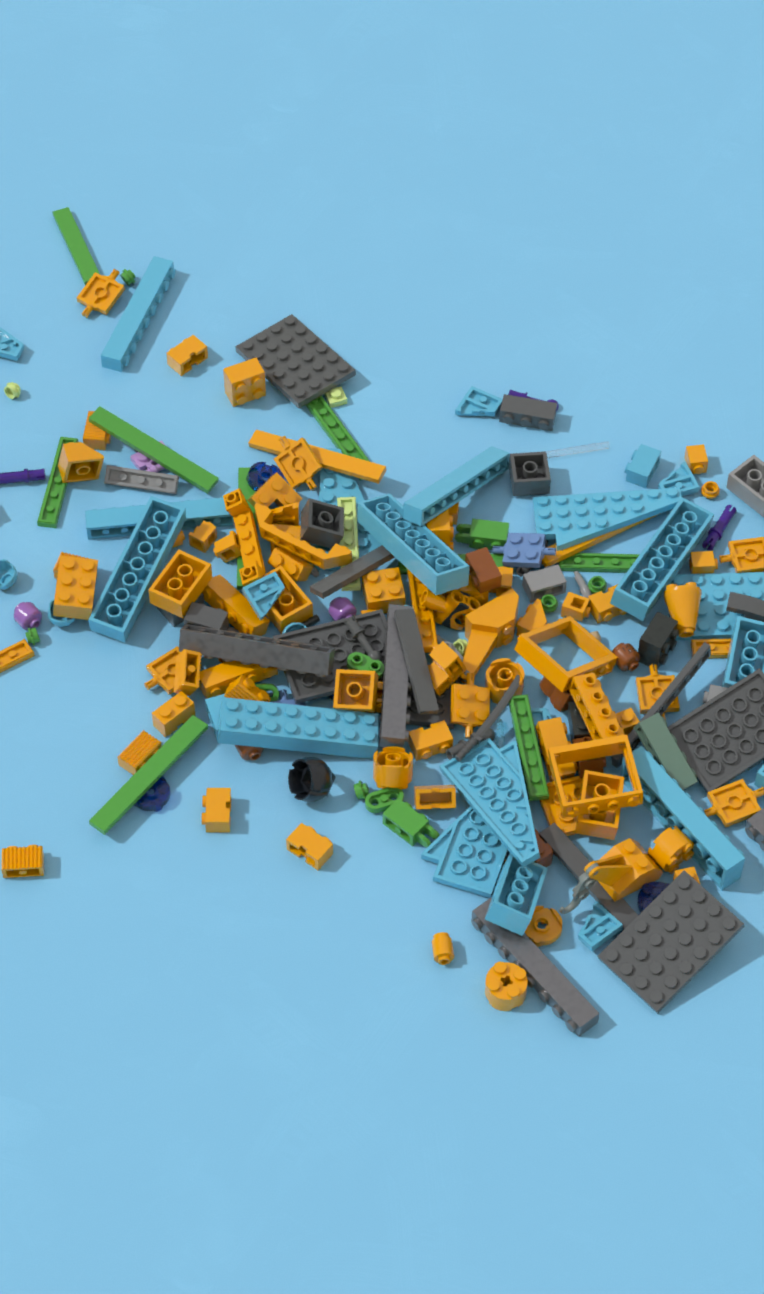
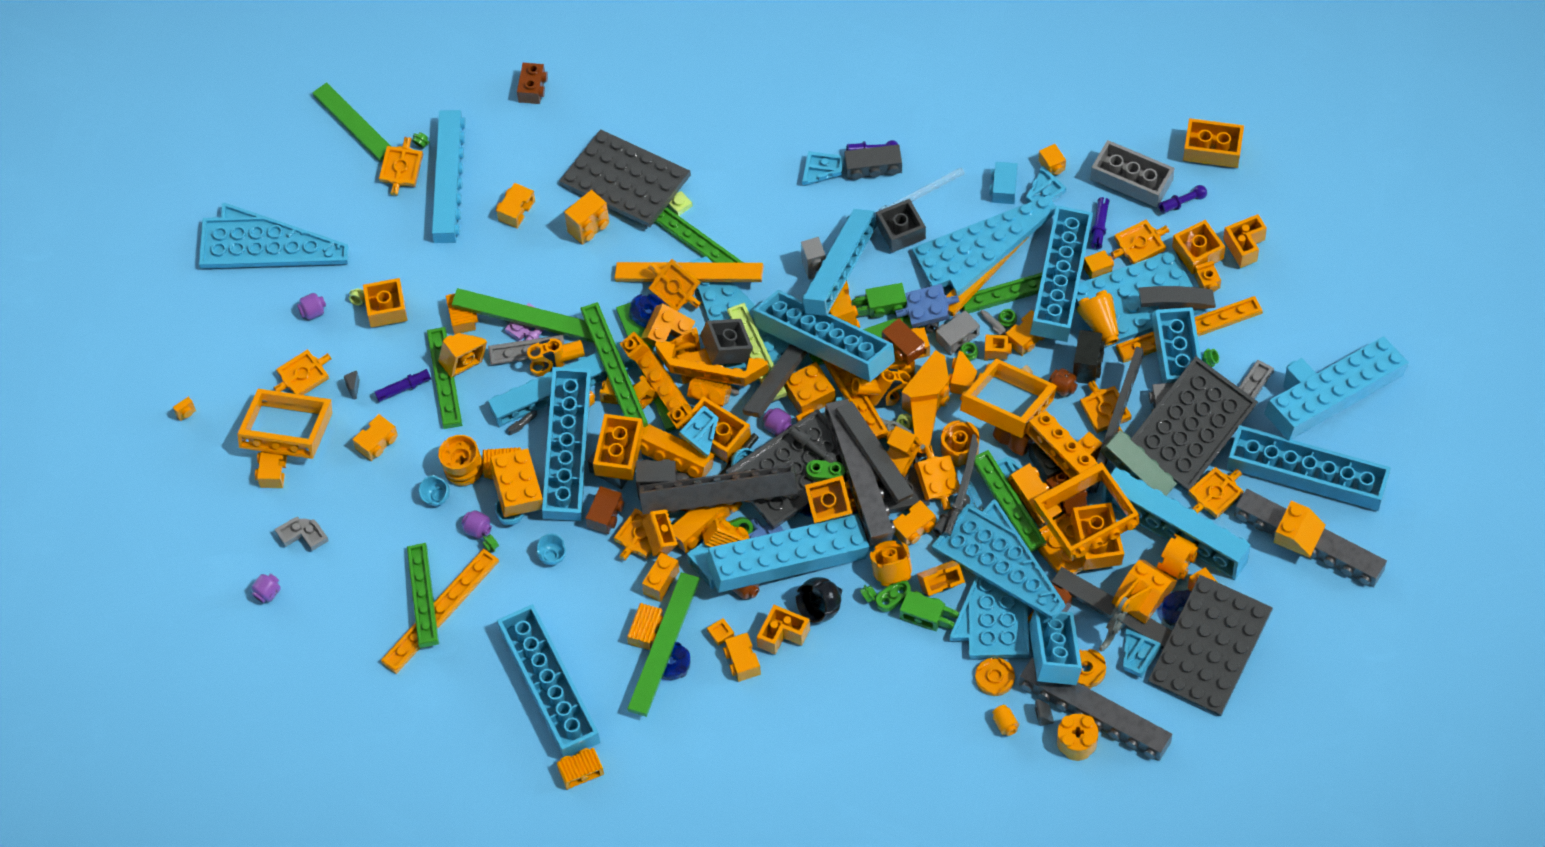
camera: 15 degrees left, 5 degrees up
light orange brick [286,823,333,870] -> none
light orange plate [701,481,720,499] -> none
none -> light orange brick [363,278,408,328]
none -> light orange wheel [438,435,483,486]
none -> medium azure brick [497,604,600,757]
none -> dark grey piece [508,410,537,435]
none -> dark orange brick [517,62,548,104]
none -> light orange connector [527,338,585,376]
none -> medium azure hair [537,534,566,565]
none -> bright green tile [580,302,648,427]
none -> dark orange brick [585,486,625,534]
none -> light orange plate [707,618,735,646]
none -> light orange brick [757,605,810,655]
none -> light grey brick [801,237,826,280]
none -> light orange tile [975,658,1015,696]
none -> dark grey slope [1035,699,1054,726]

